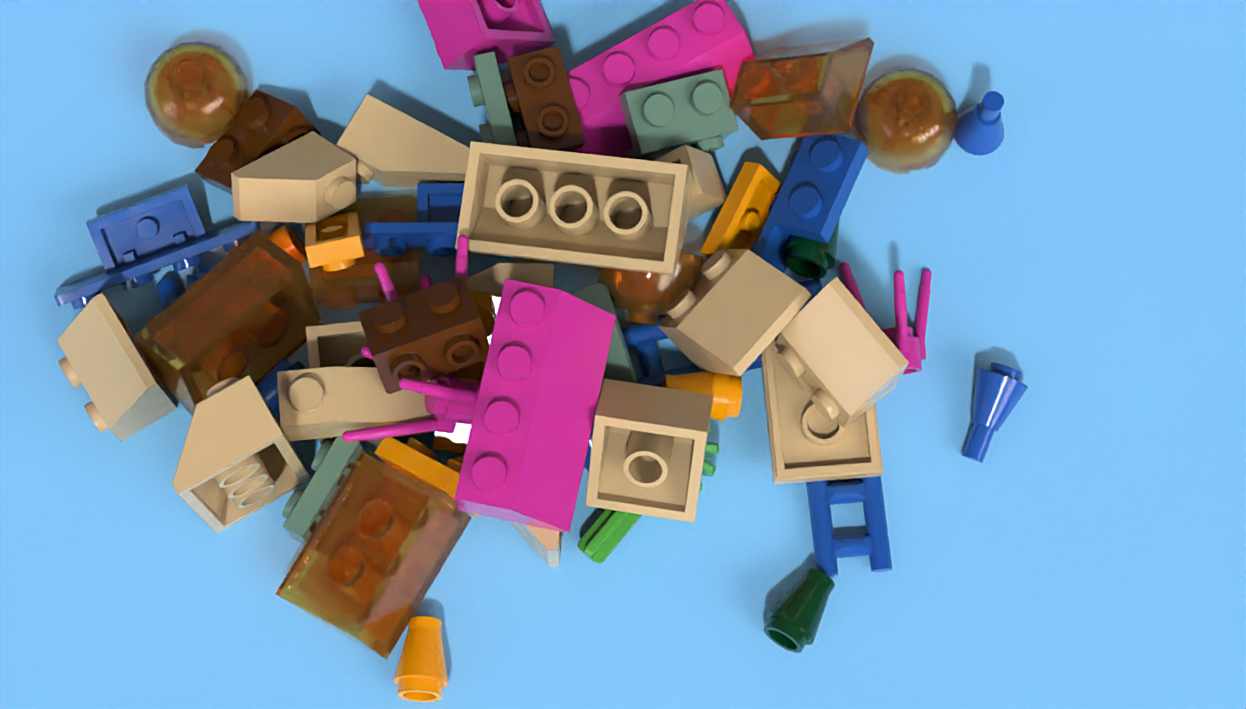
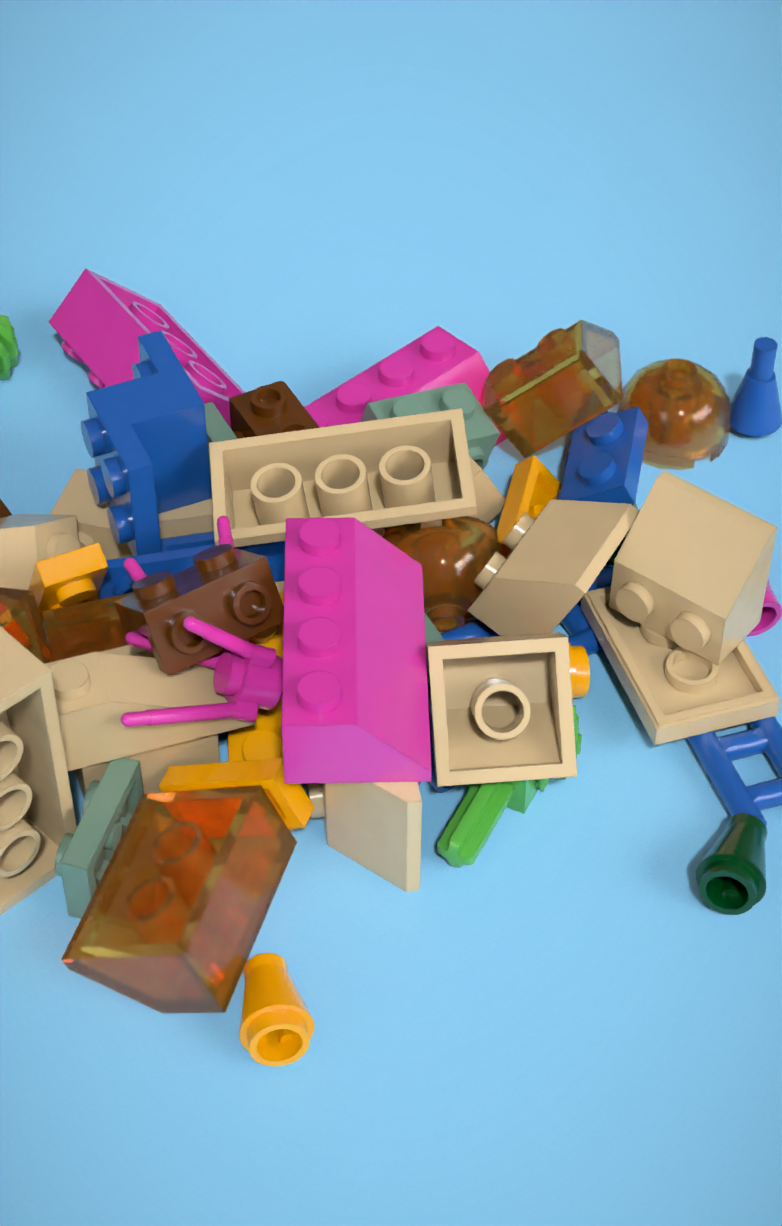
camera: 10 degrees left, 30 degrees down
none -> blue bracket [81,330,212,556]

